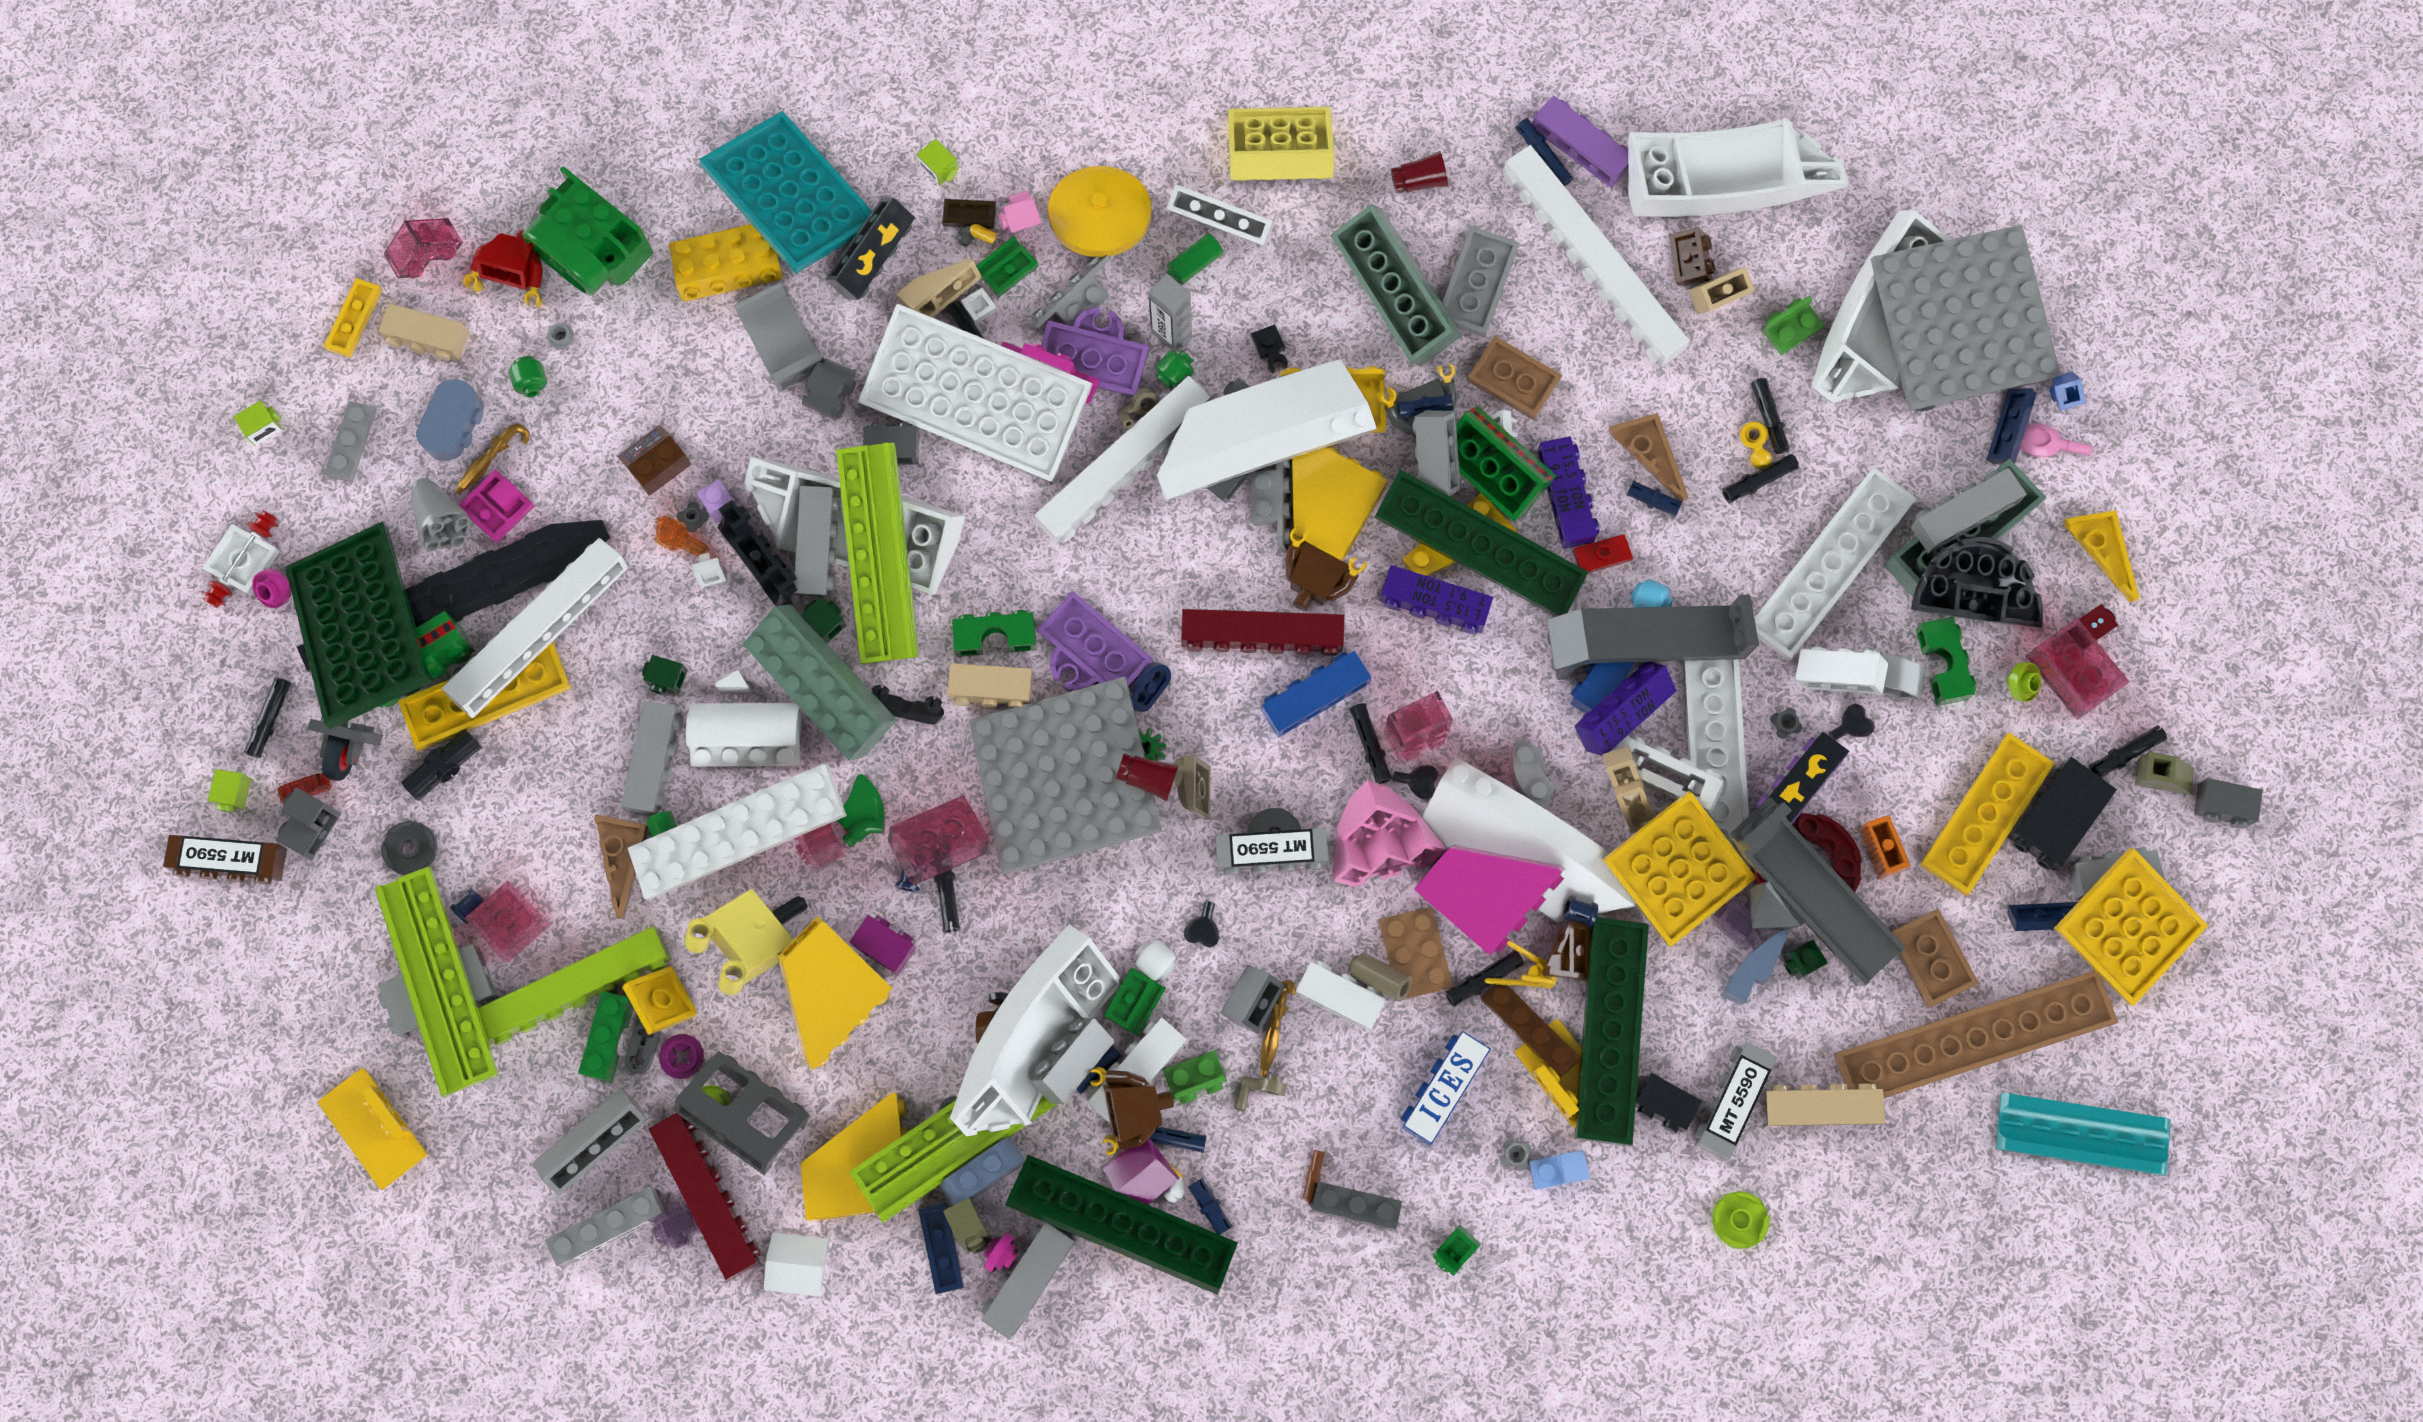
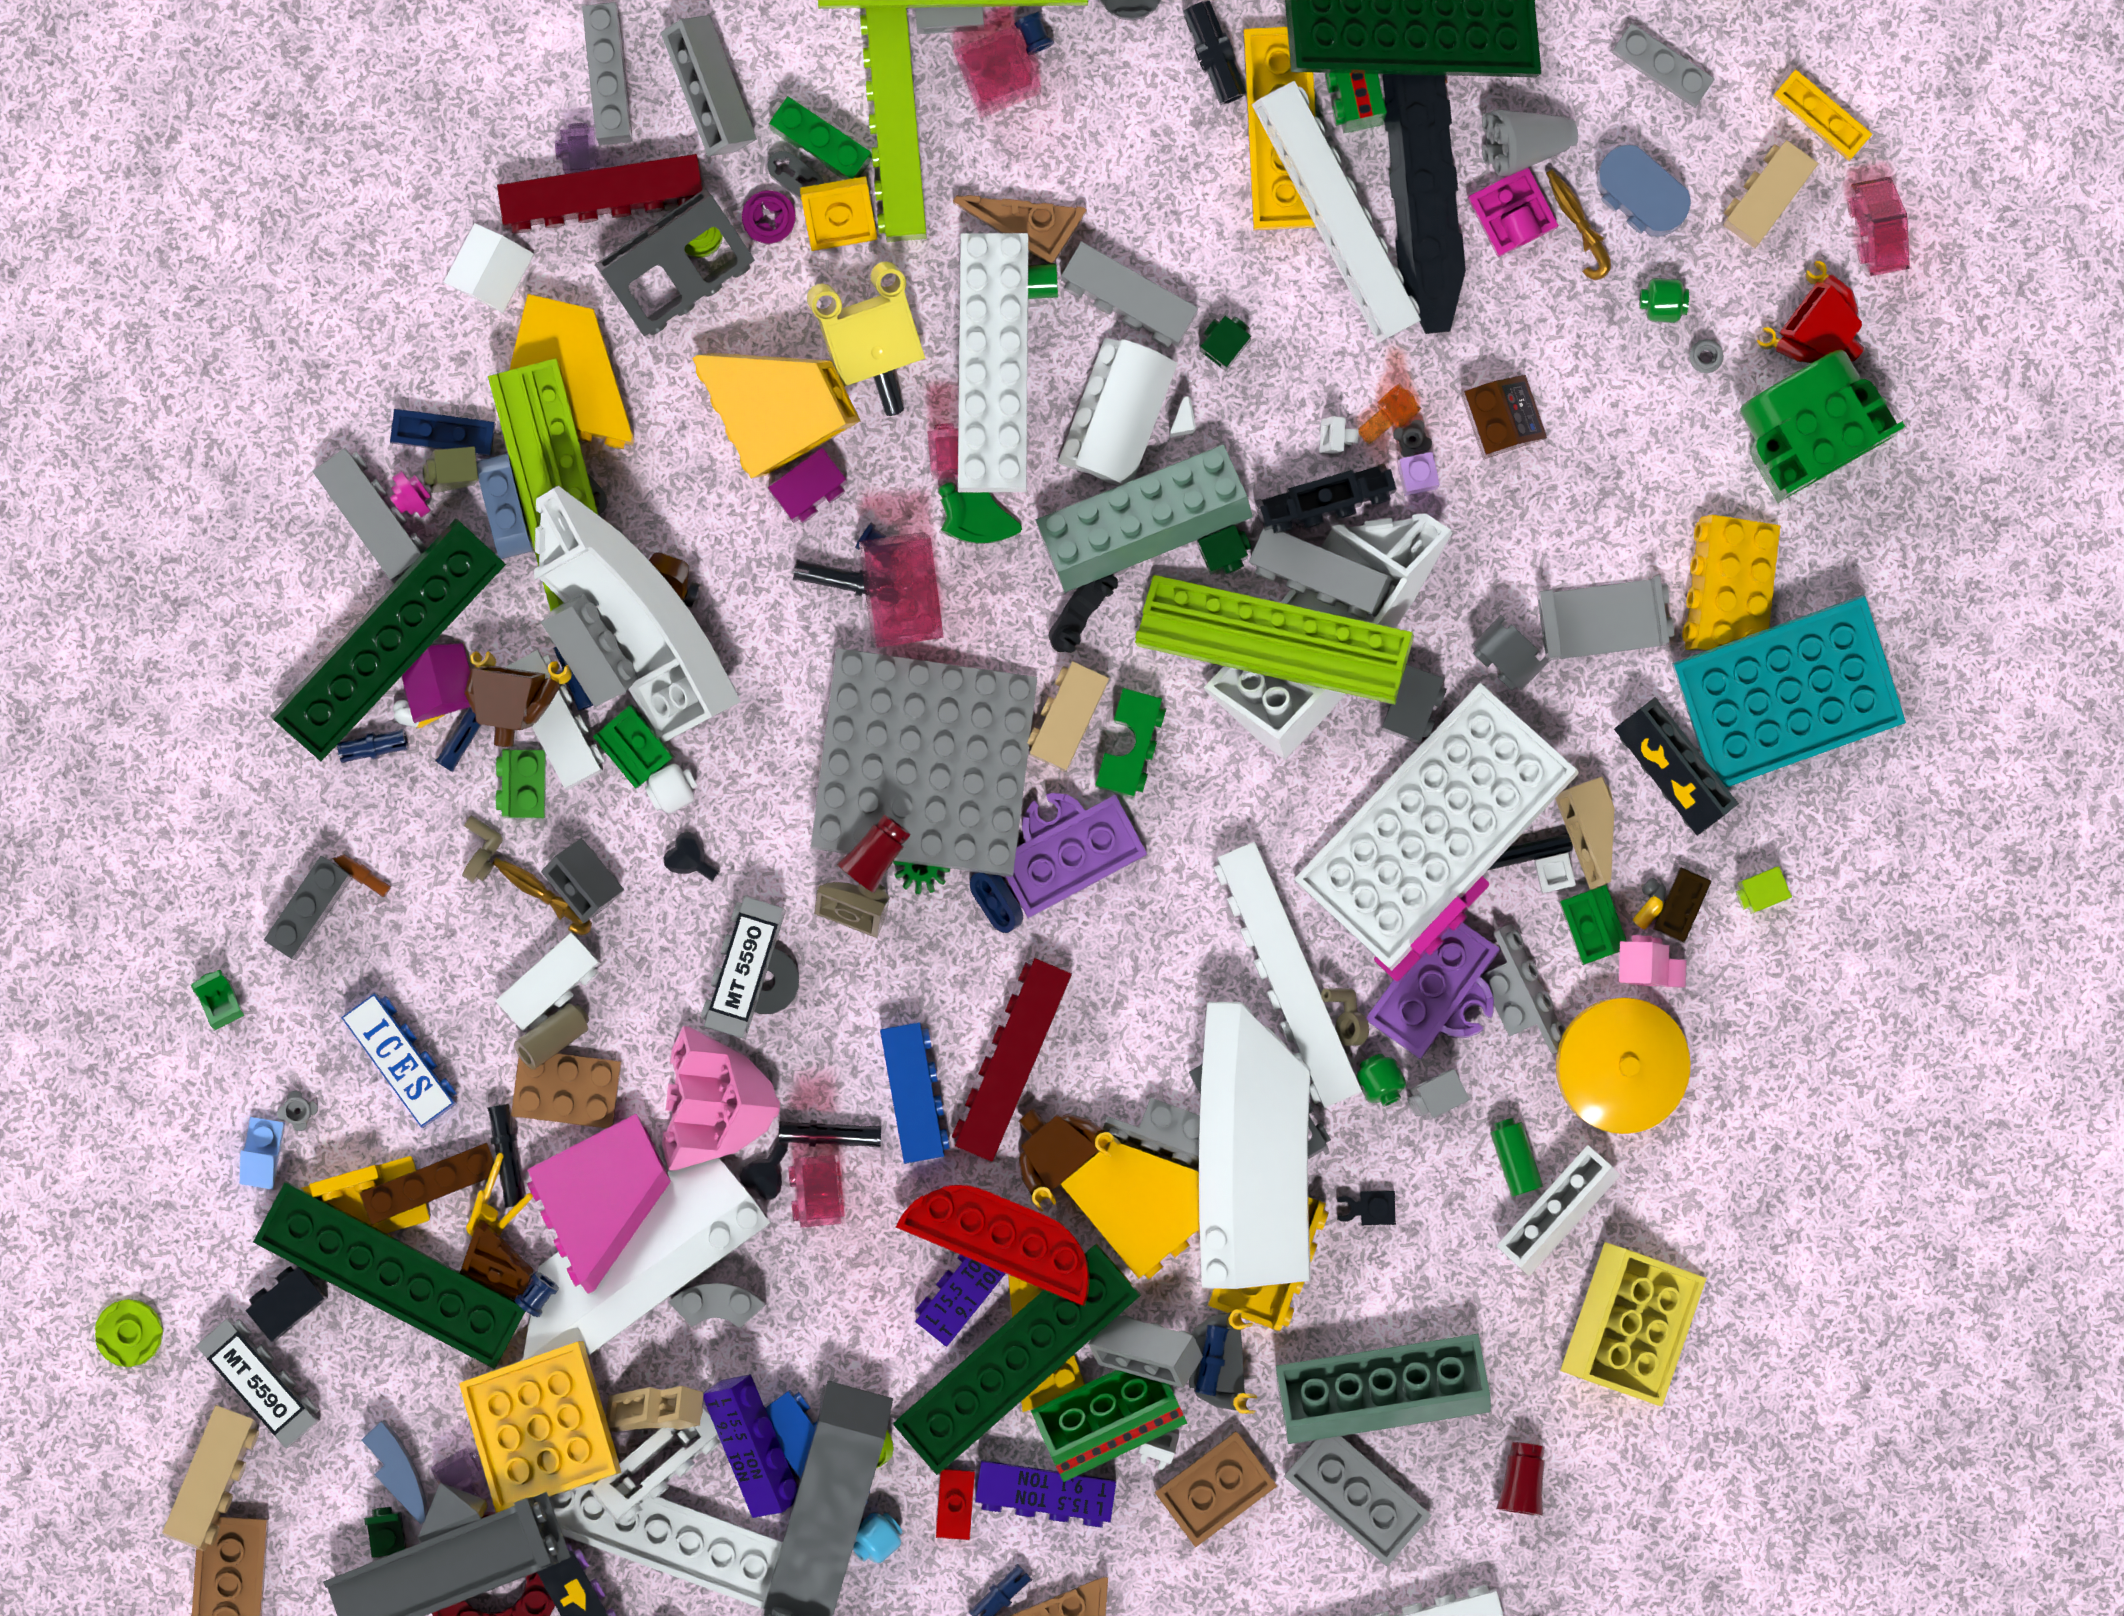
camera: 110 degrees right, 10 degrees up
none -> red plate [896,1185,1090,1306]

